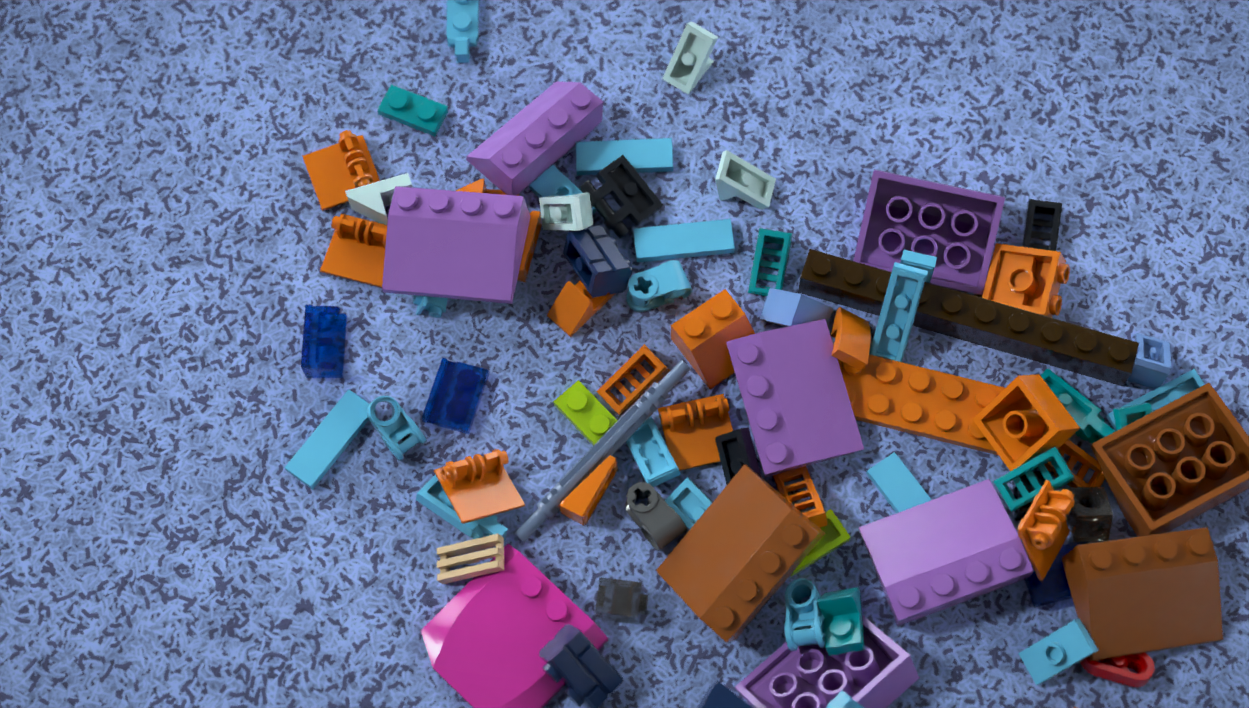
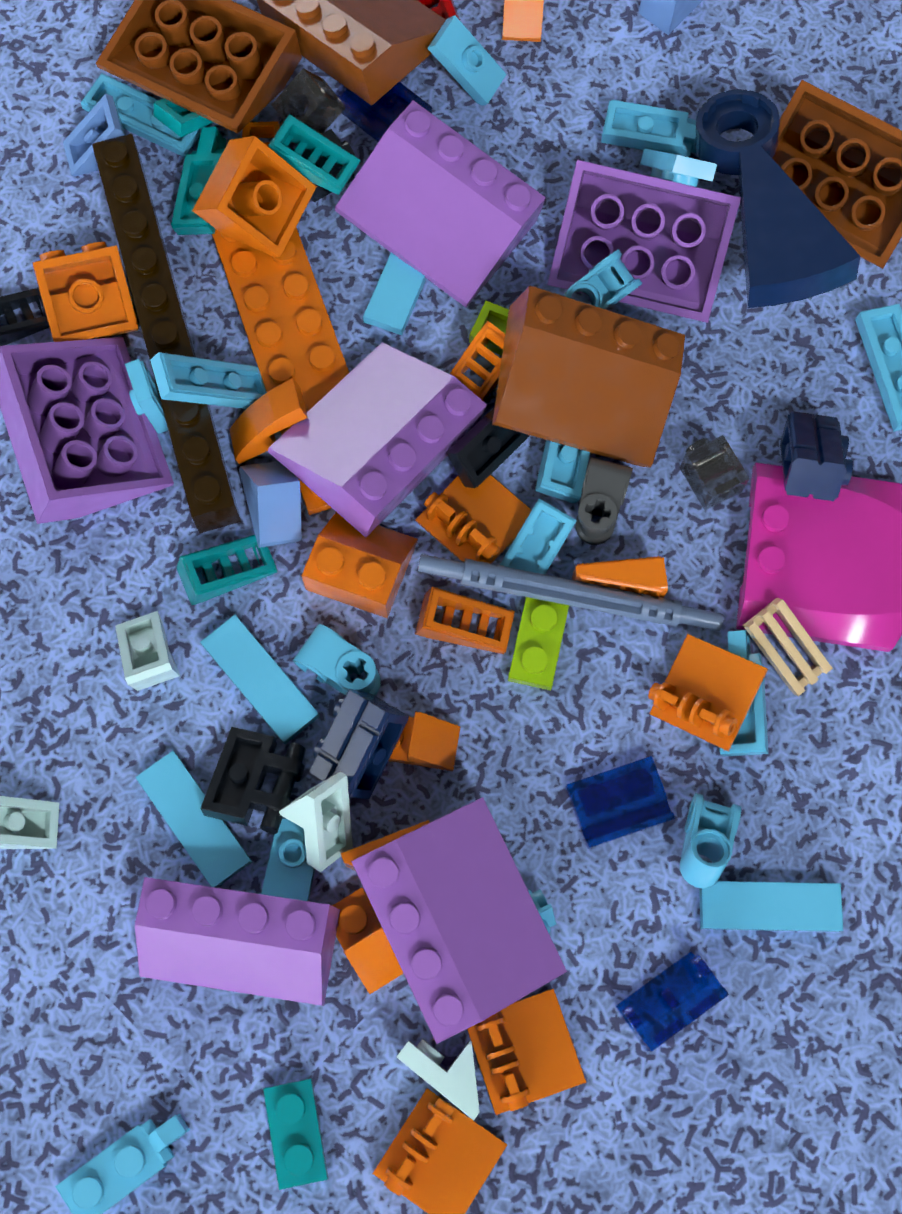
camera: 130 degrees left, 5 degrees up
teal slope [818,587,864,656] -> none
orange hinge [1017,480,1075,581] -> none

